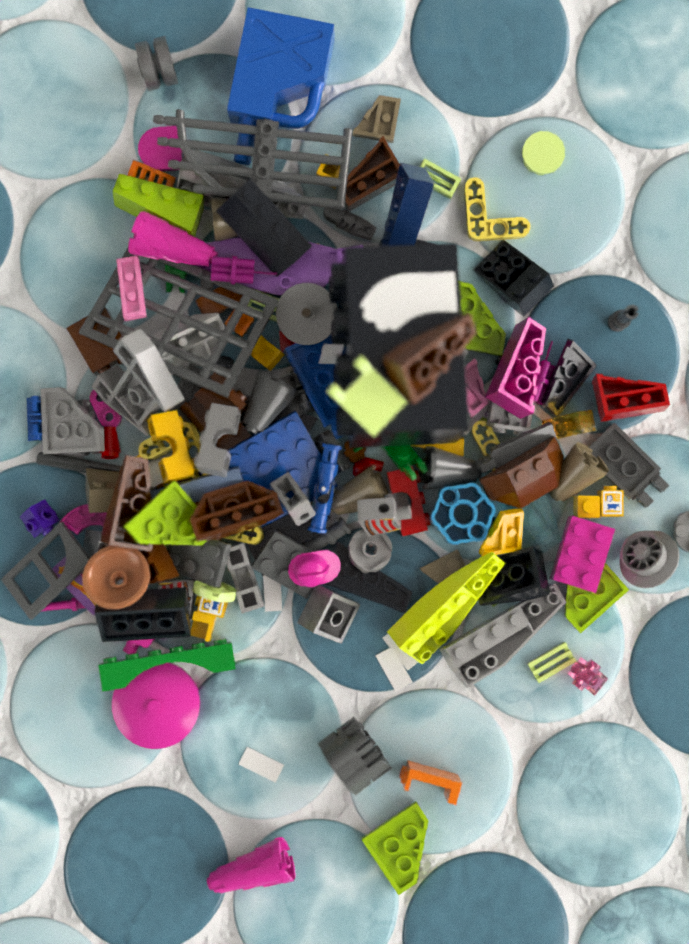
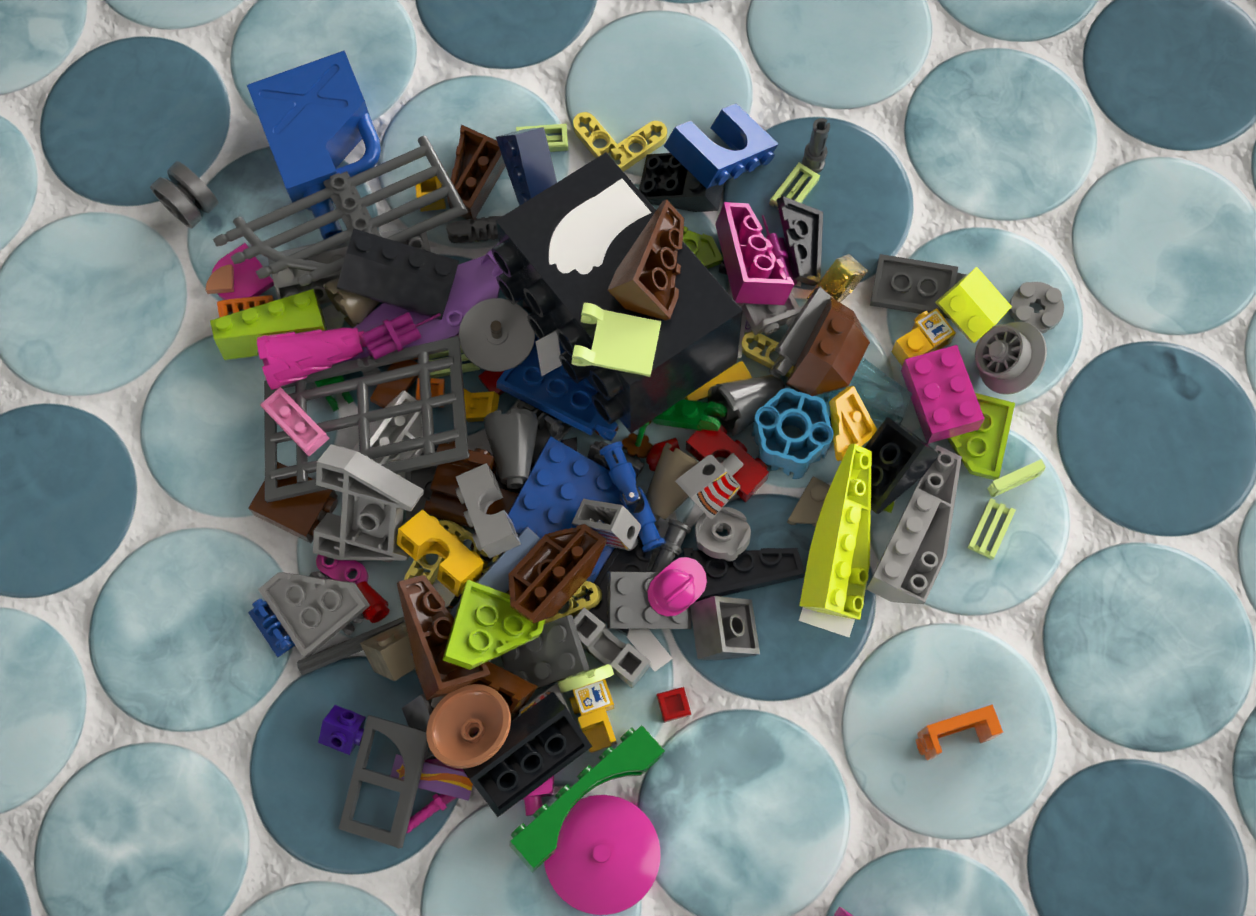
camera: 25 degrees left, 15 degrees down
dark pink tile [59,504,107,535] -> none
white sticker [239,747,284,783] -> none
dark grey piece [318,717,392,795] -> none
dark tan wing [352,95,401,143] -> none
lime plate [361,801,429,895] -> none
white sticker [376,646,413,692] -> none
yellowish green tile [522,131,565,175] -> none
dark tan cone [549,442,609,502] -> none
clear pink brick [568,657,608,696] -> none
red wedge [592,374,670,422] -> none
none -> nougat tile [205,264,234,294]
none -> red tile [656,687,691,723]
none -> blue arch [664,103,778,189]
none -> yellowish green tile [769,162,820,207]
none -> neon yellow slope [935,267,1012,343]
none -> yellowish green tile [987,459,1046,497]

